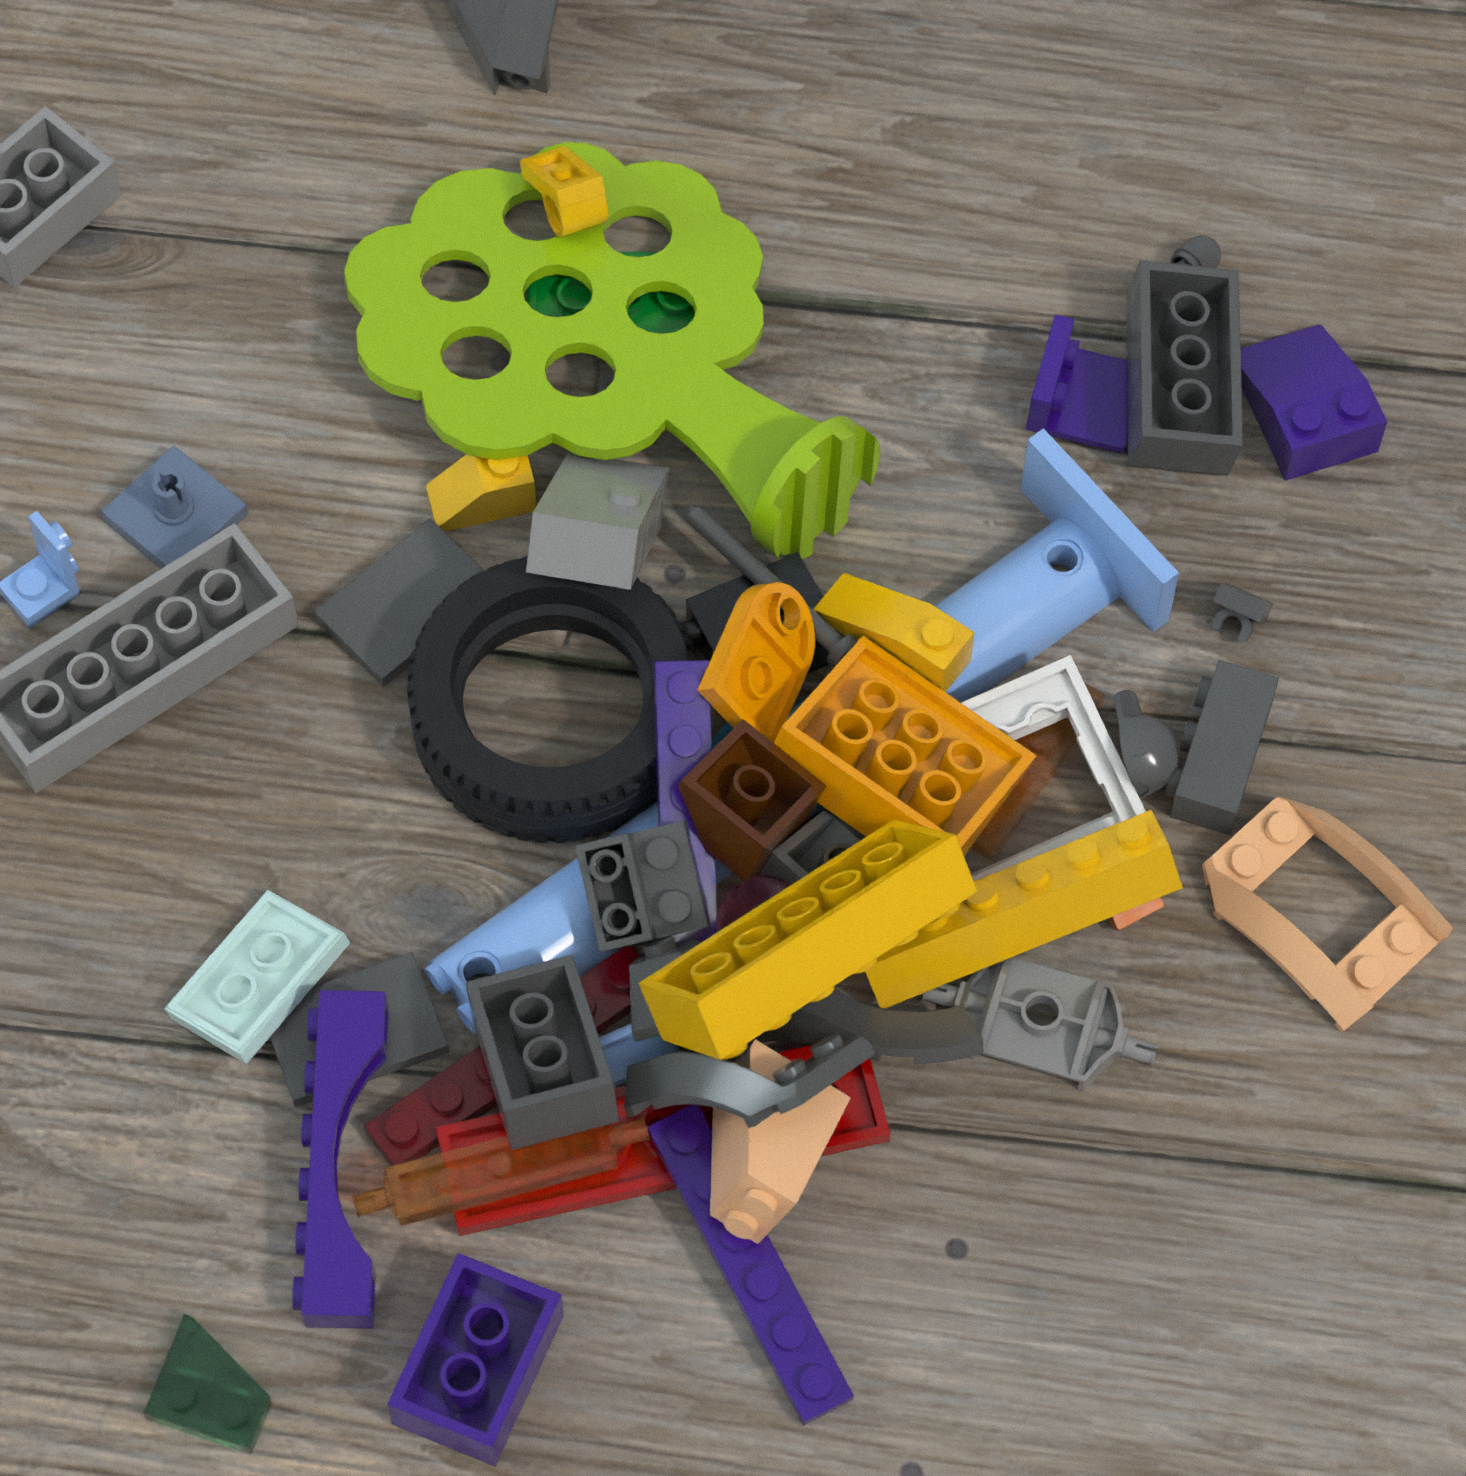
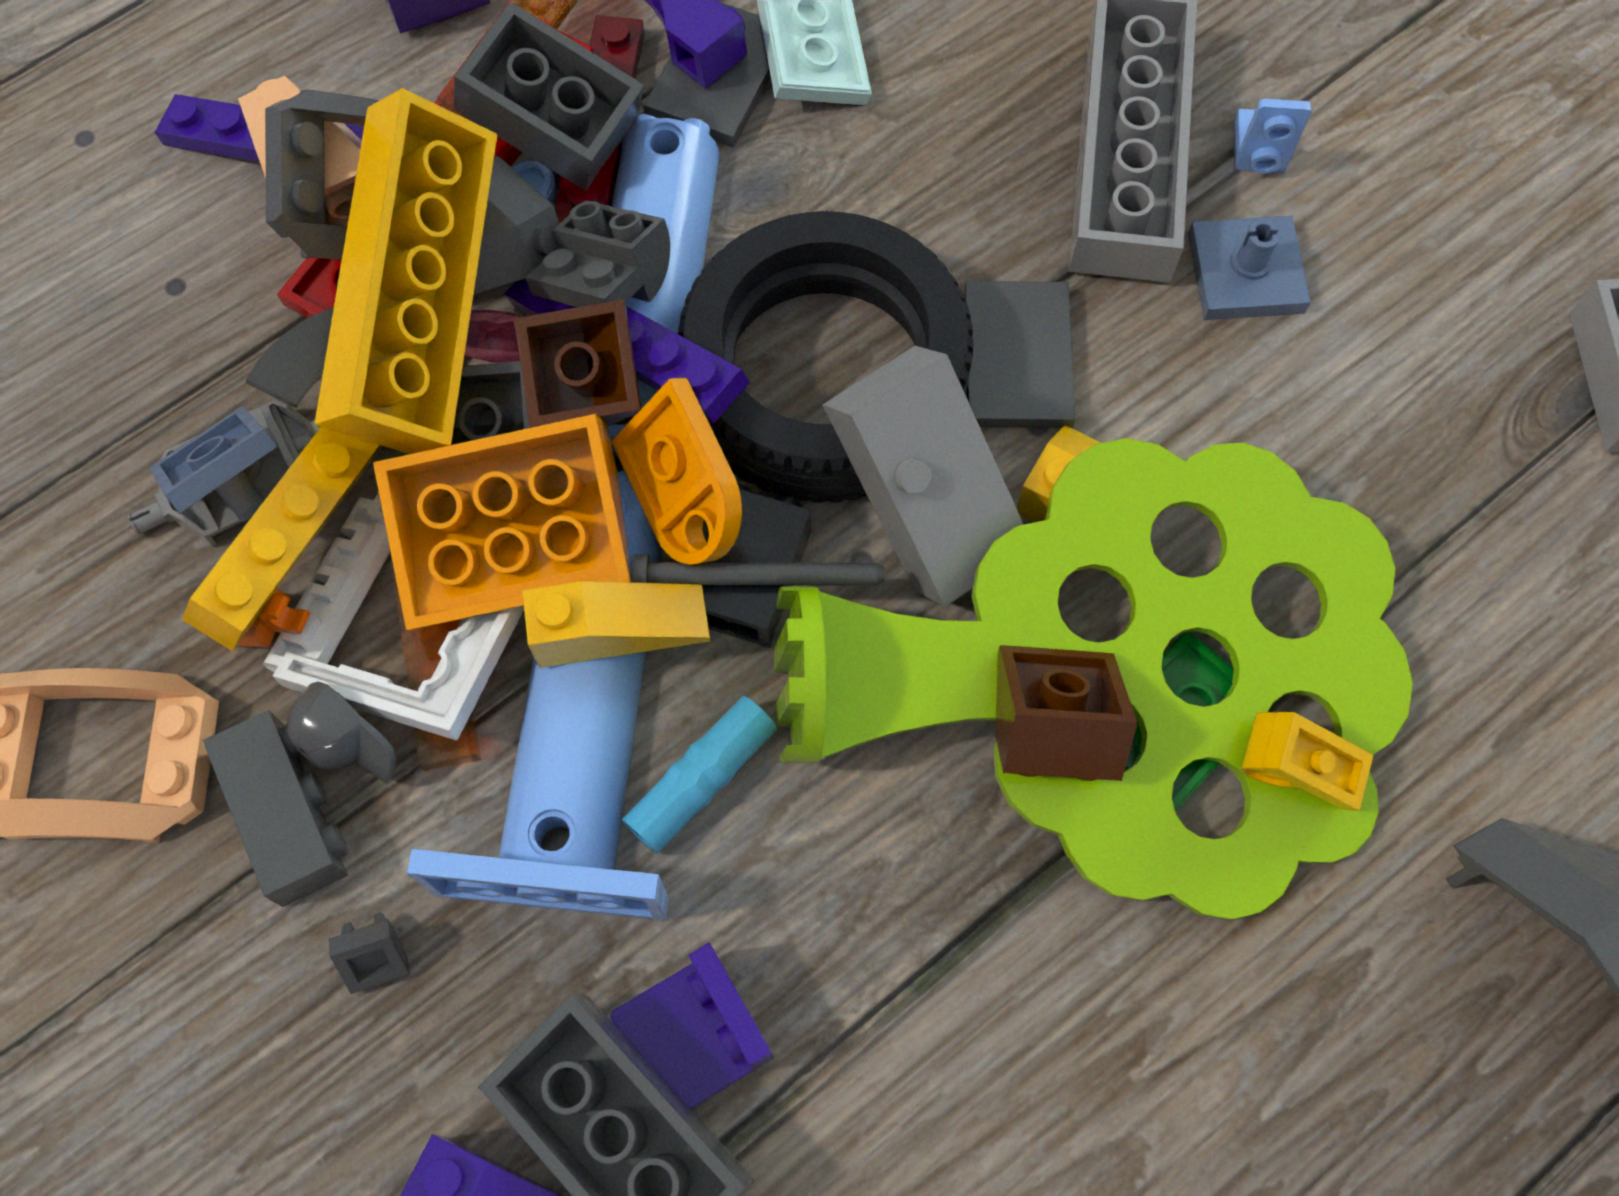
camera: 135 degrees right, 5 degrees up
none -> sand blue tile [149,406,277,521]
none -> medium azure axle [621,696,777,854]
none -> reddish brown slope [995,645,1137,781]

